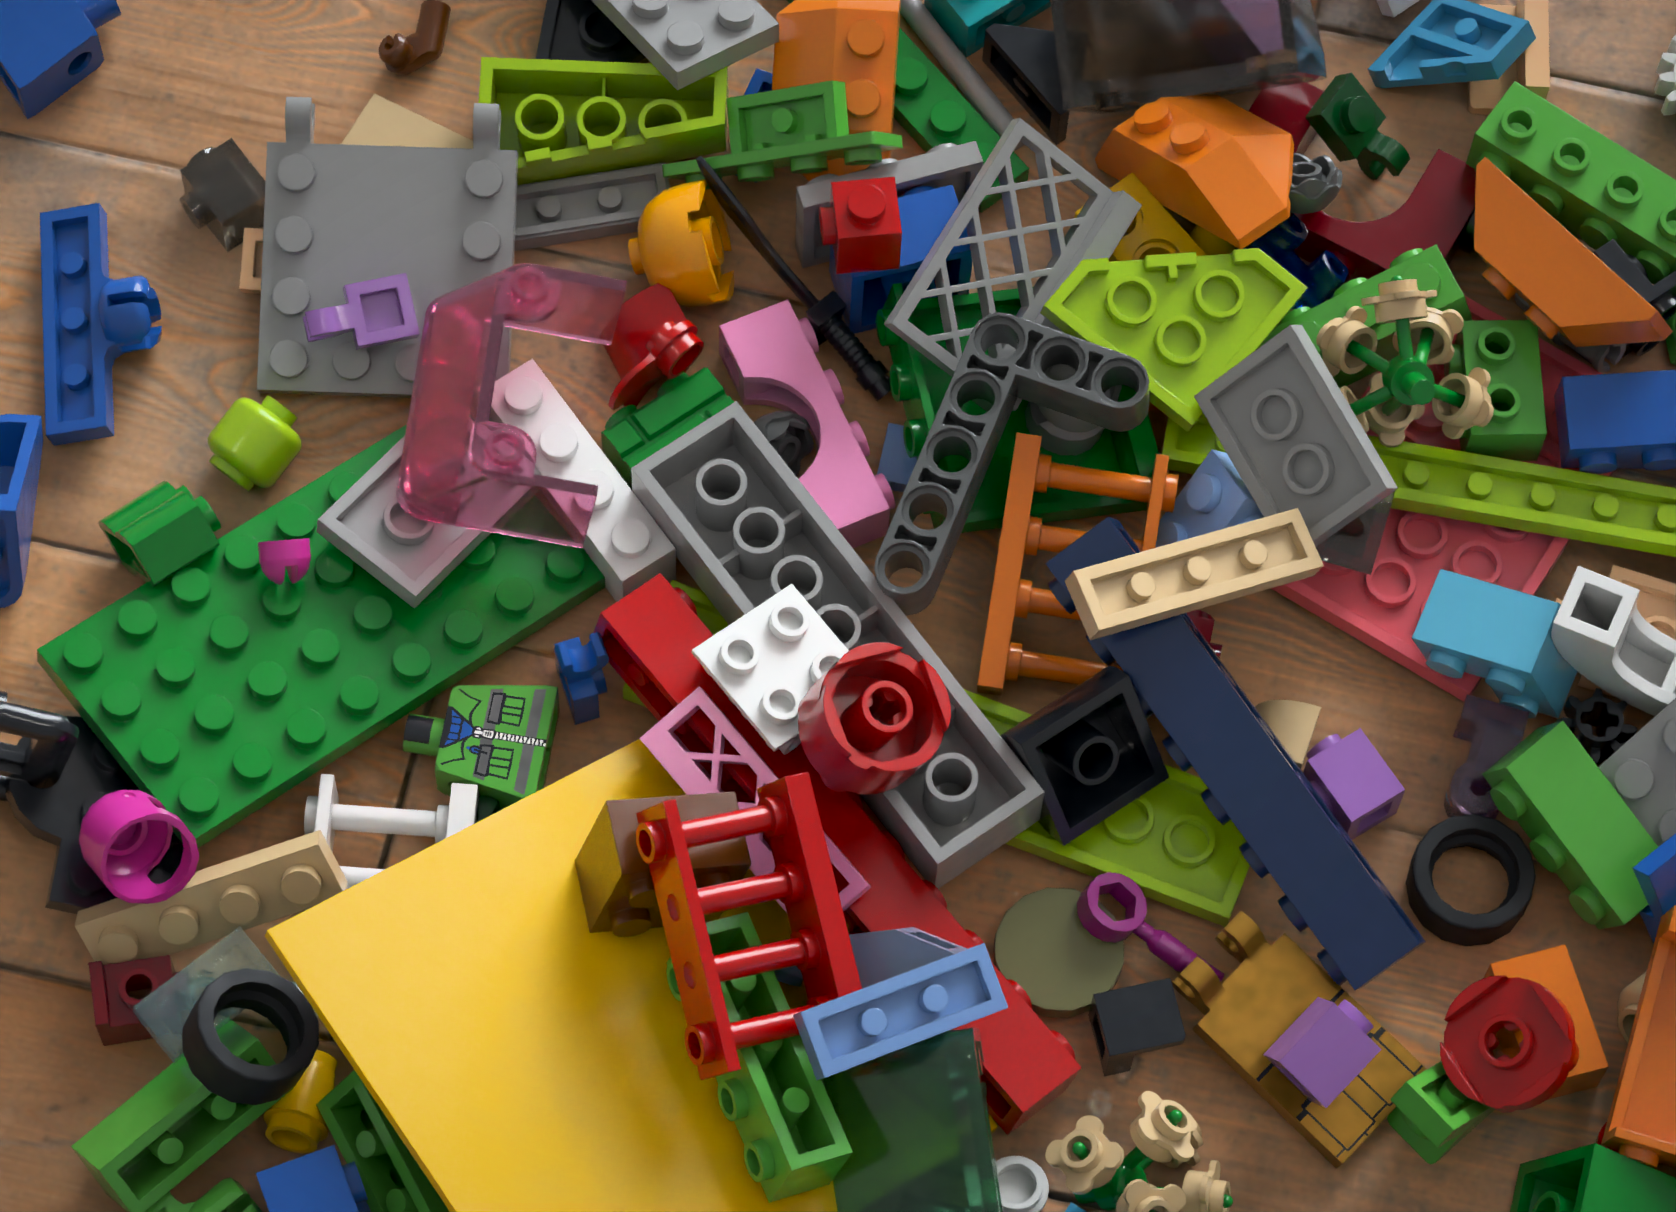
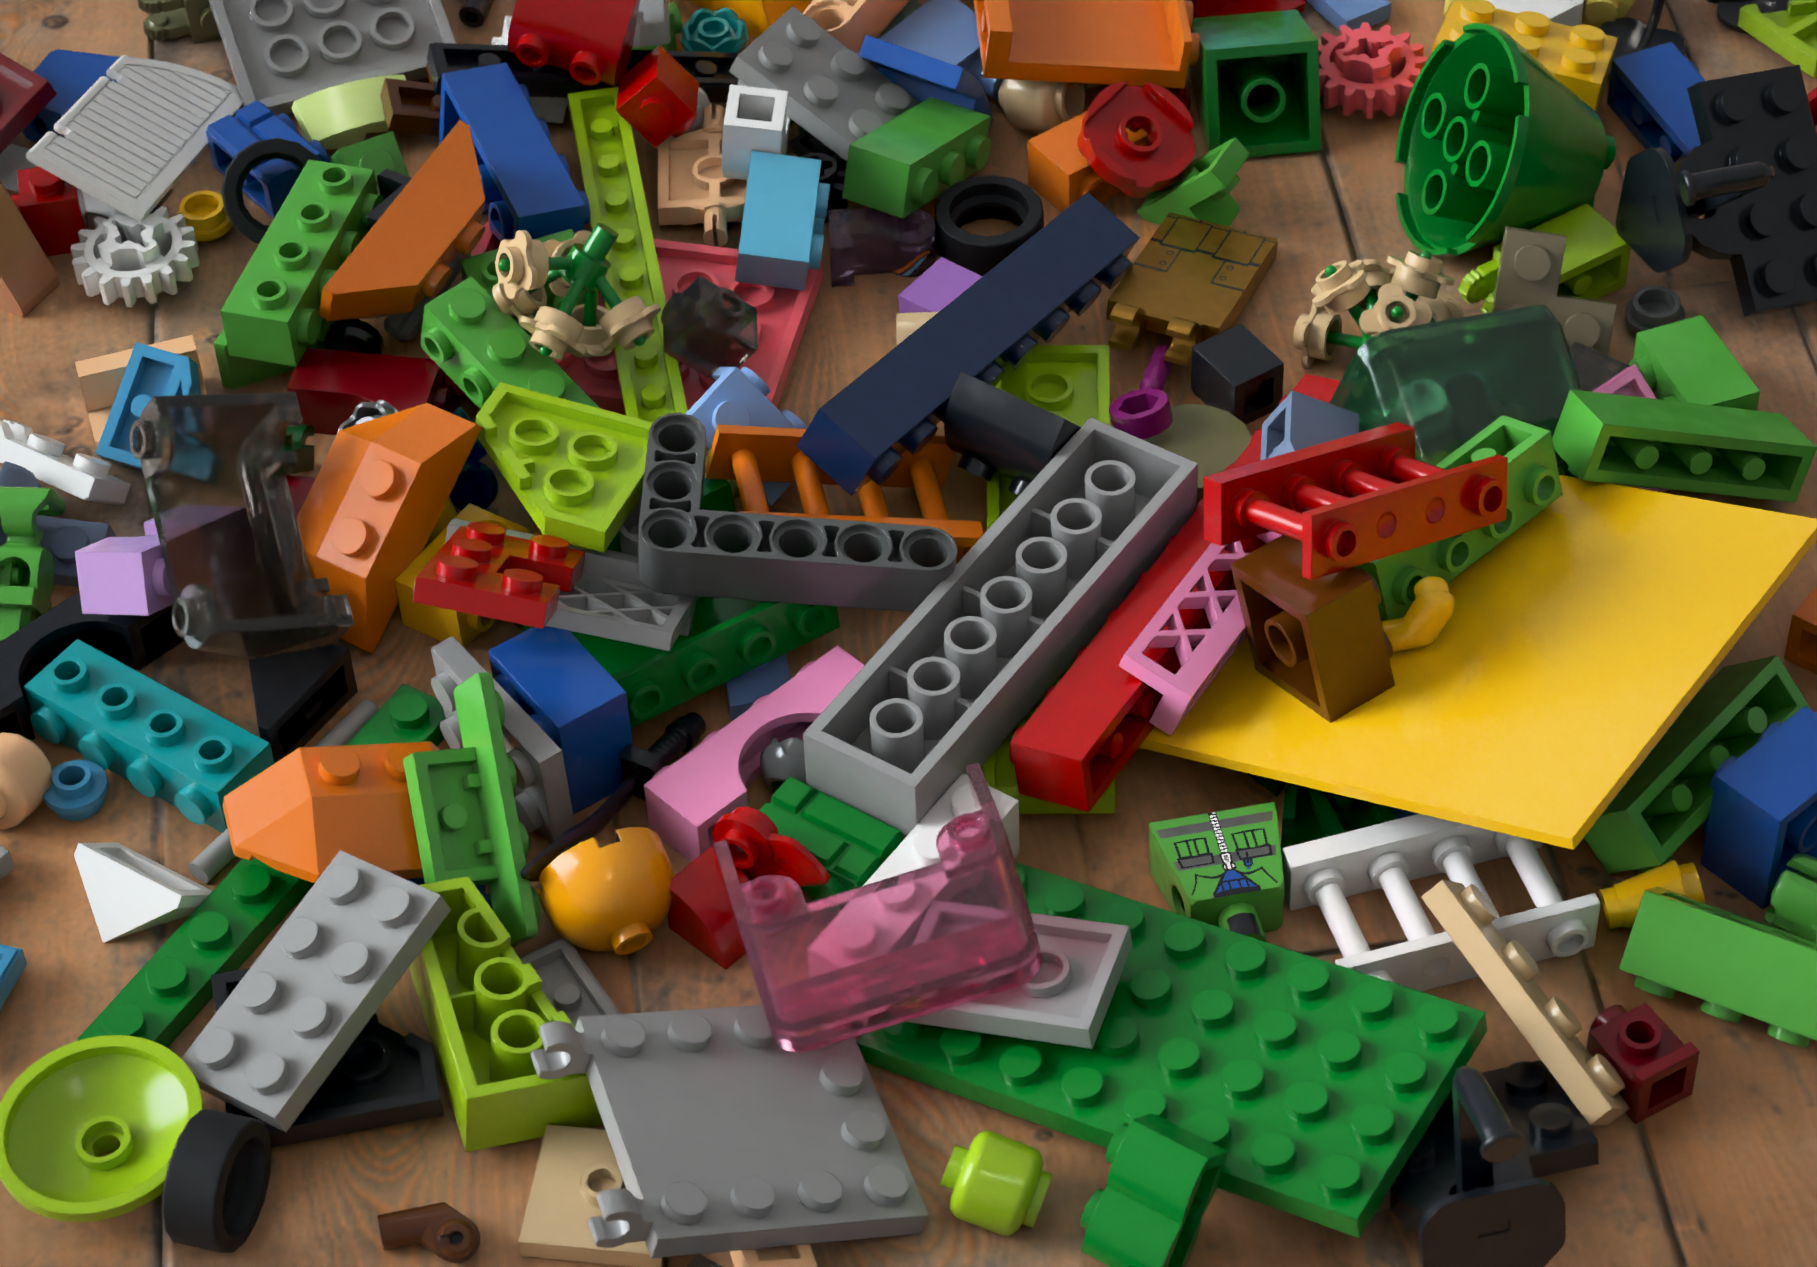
camera: 105 degrees left, 20 degrees down
dark pink helmet [79,790,199,904] -> none
clear light blue plate [132,926,281,1063] -> none
black tyre [182,968,319,1105] -> none
dark pink hinge [257,538,311,585] -> none
medium lavender plate [303,273,420,350] -> none
blue plate [554,632,609,725] -> none
white hinge [691,584,849,755] -> none
medium blue plate [793,943,1009,1080] -> none
red brick [798,642,951,795] -> none
red brick [819,177,902,274] -> none
tan plate [1065,508,1324,640] -> none
light grey plate [1194,325,1398,547] -> none
medium lavender brick [1263,997,1382,1108] -> none
none -> red plate [412,522,586,629]
none -> yellow arm [1381,576,1455,652]

